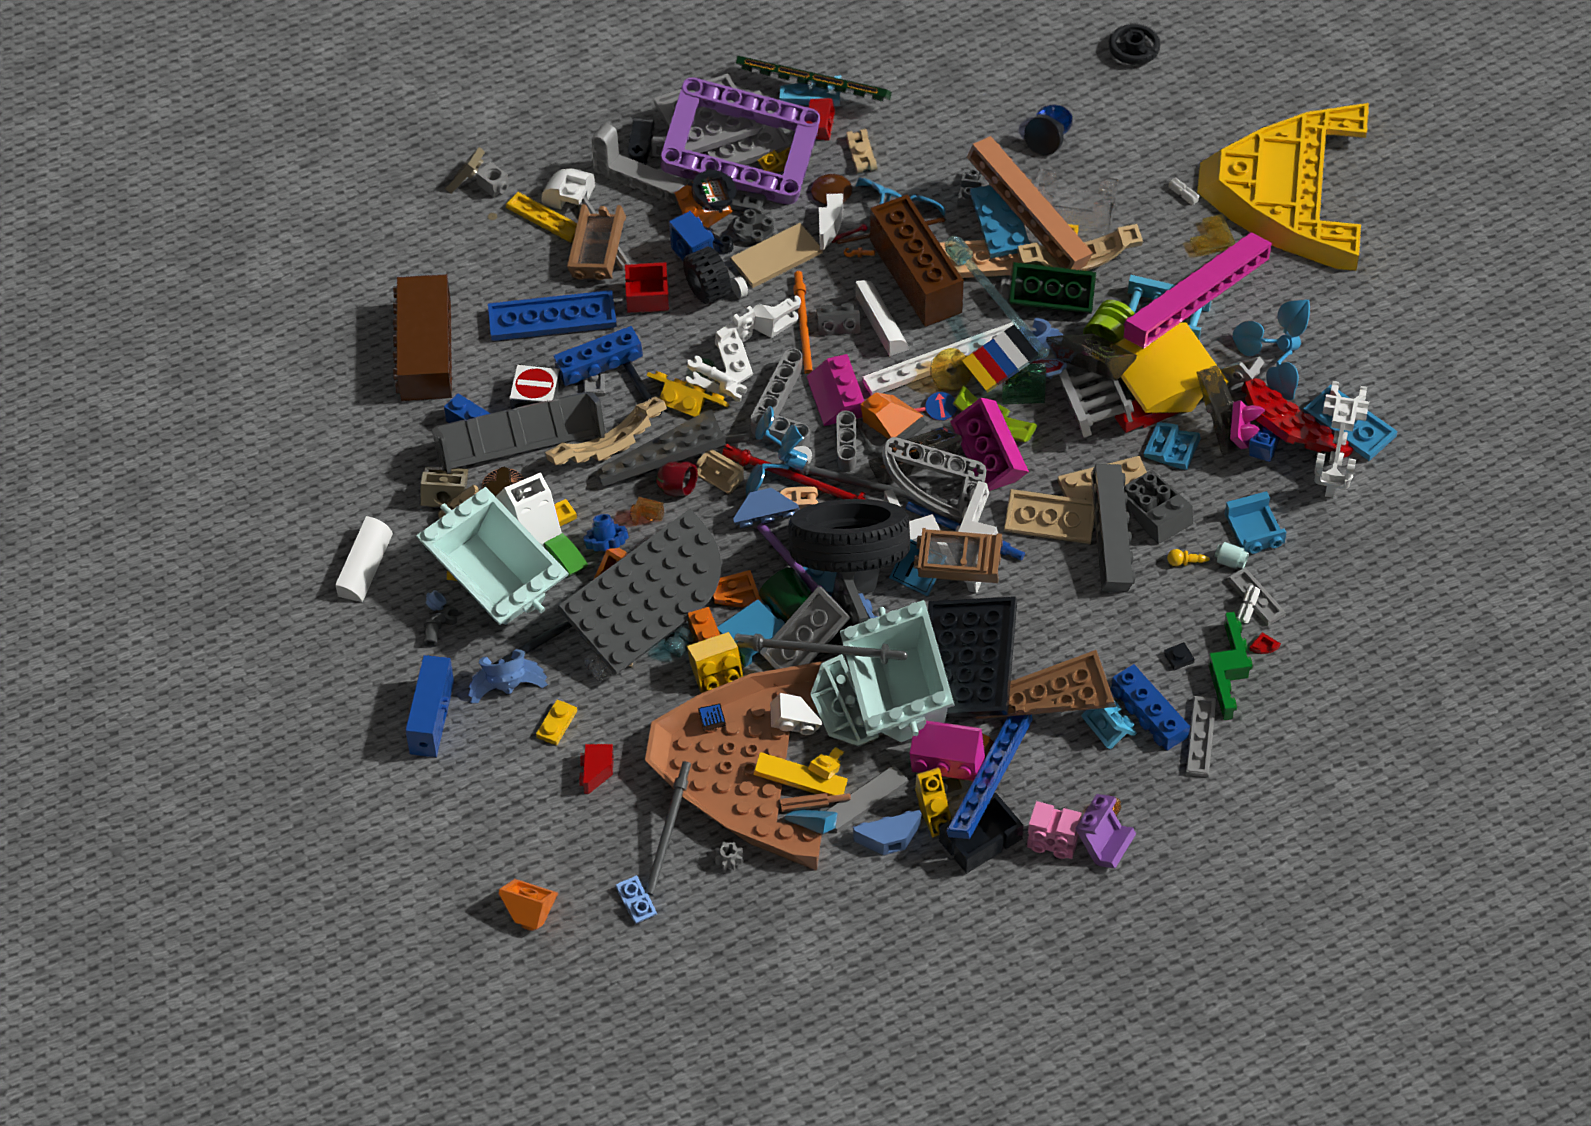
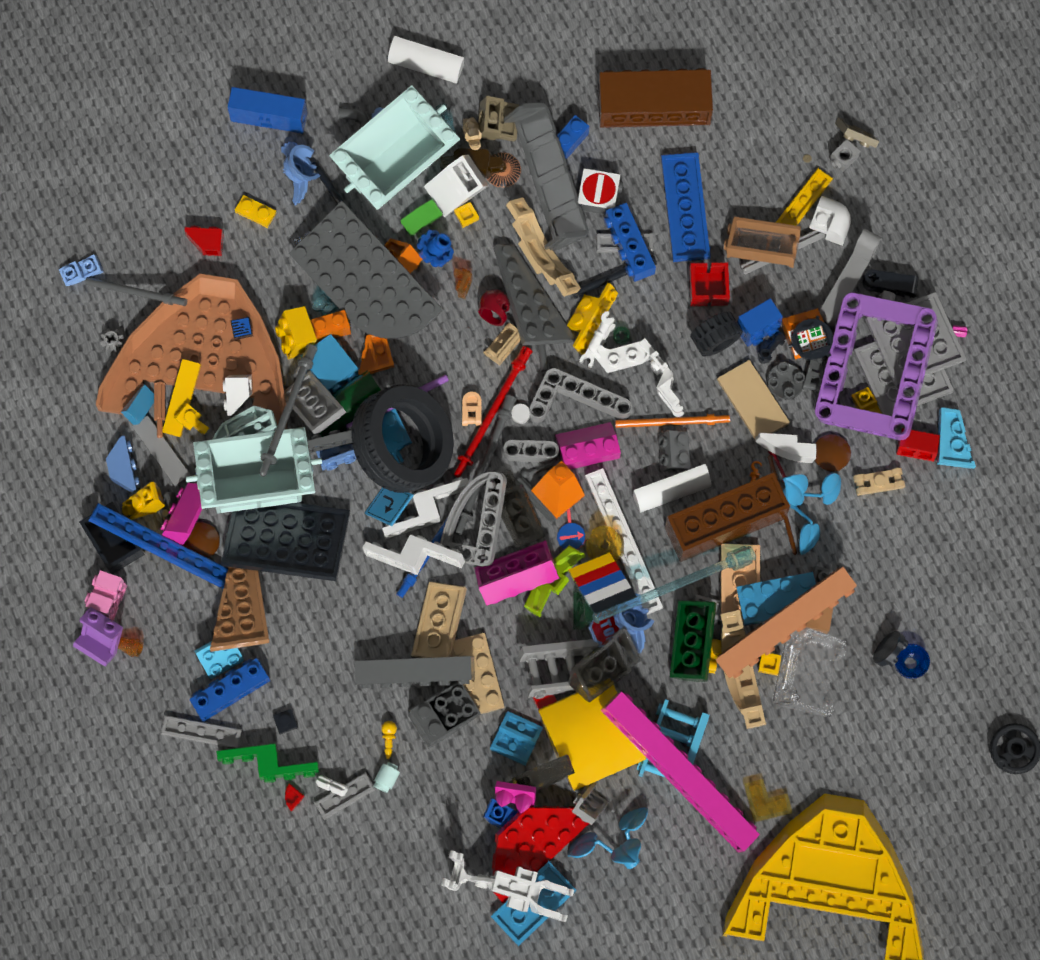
camera: 90 degrees right, 20 degrees up
orange slope [498,879,558,930] -> none
white tile [731,277,748,299] -> none
medium blue slope [733,488,800,528] -> none
dark green plate [735,55,892,102] -> none
dark azure plant [746,406,807,496] -> none
medium nougat door [914,528,1003,583] -> none
lime wheel [1083,300,1135,354] -> none
white piece [1168,178,1199,205] -> none
dark azure panel [1224,491,1287,554] -> none

